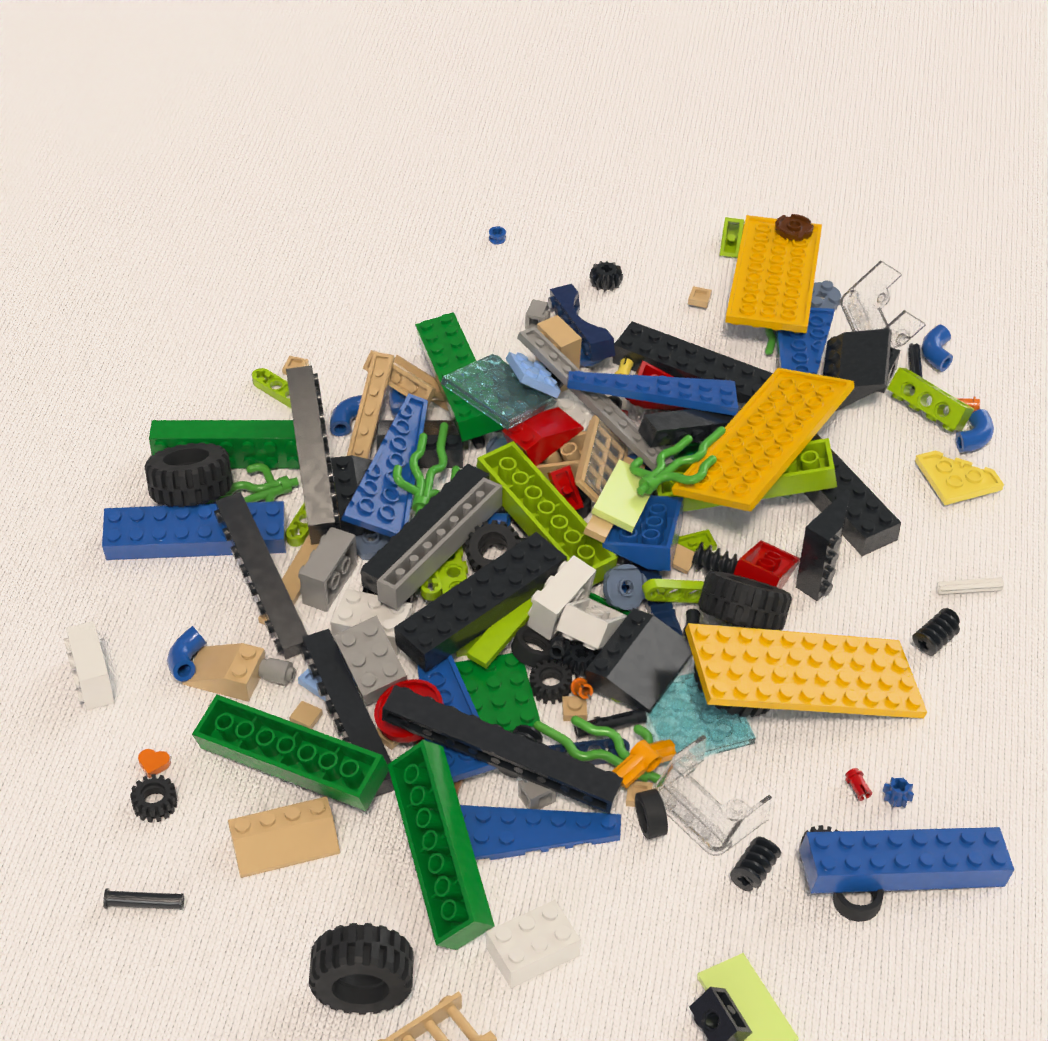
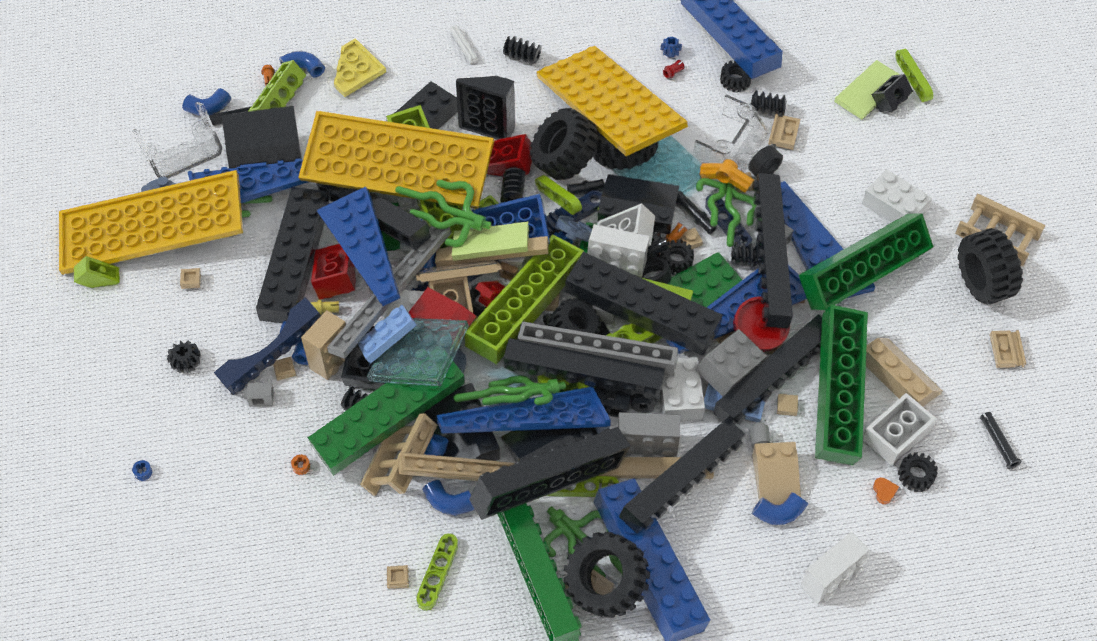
camera: 110 degrees left, 10 degrees up
reddish brown tile [775,214,814,241] -> none
none -> tan plate [768,114,801,150]
none -> white brick [863,393,937,466]
none -> tan plate [990,330,1026,368]

